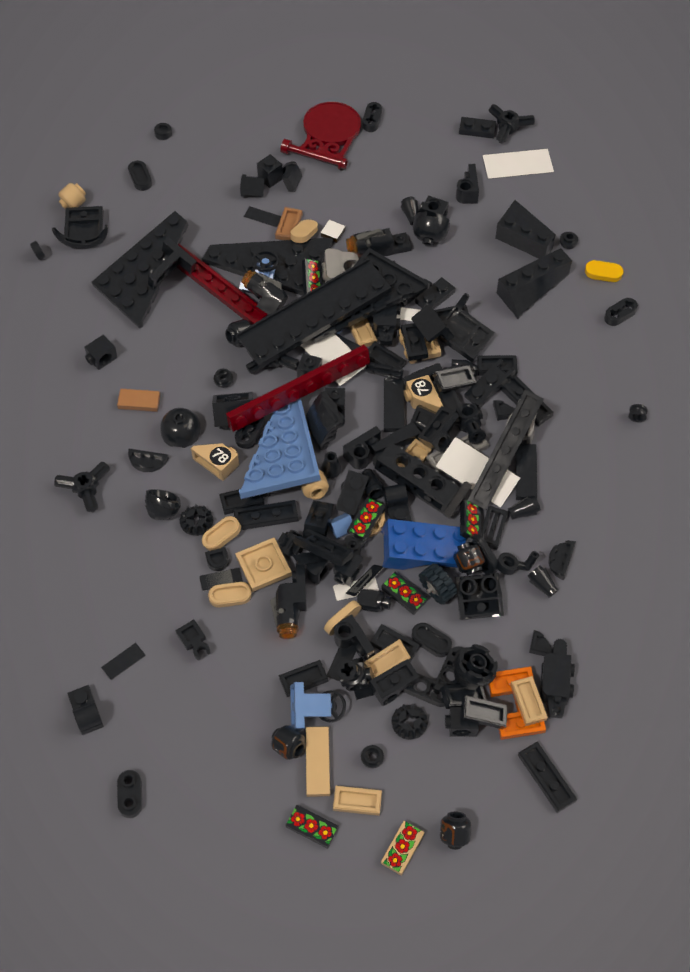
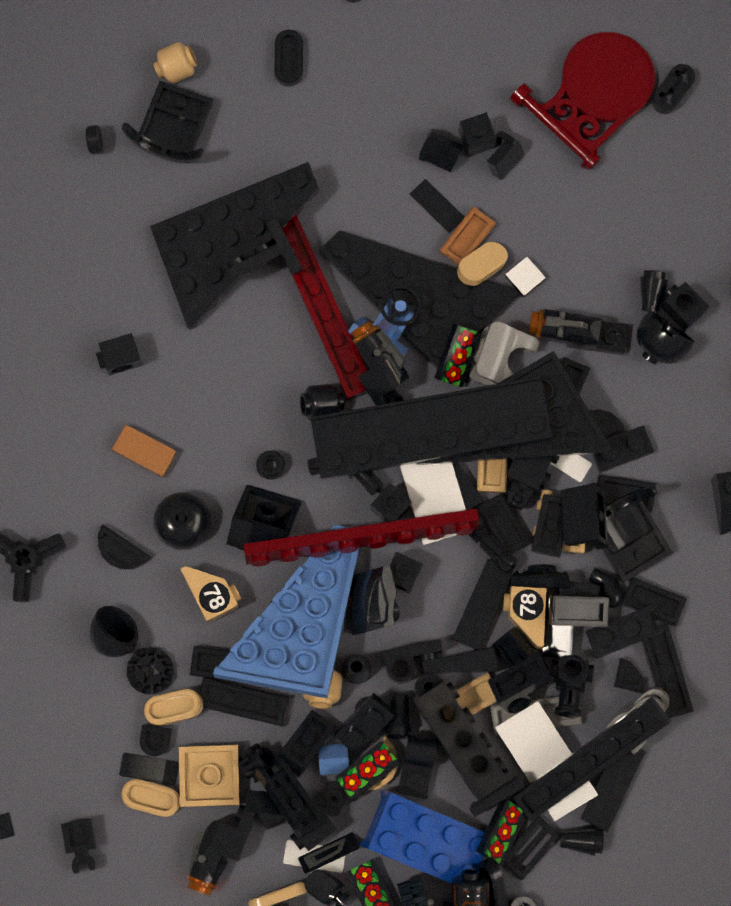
camera: 20 degrees right, 20 degrees up
black plate [235,417,265,449] -> none

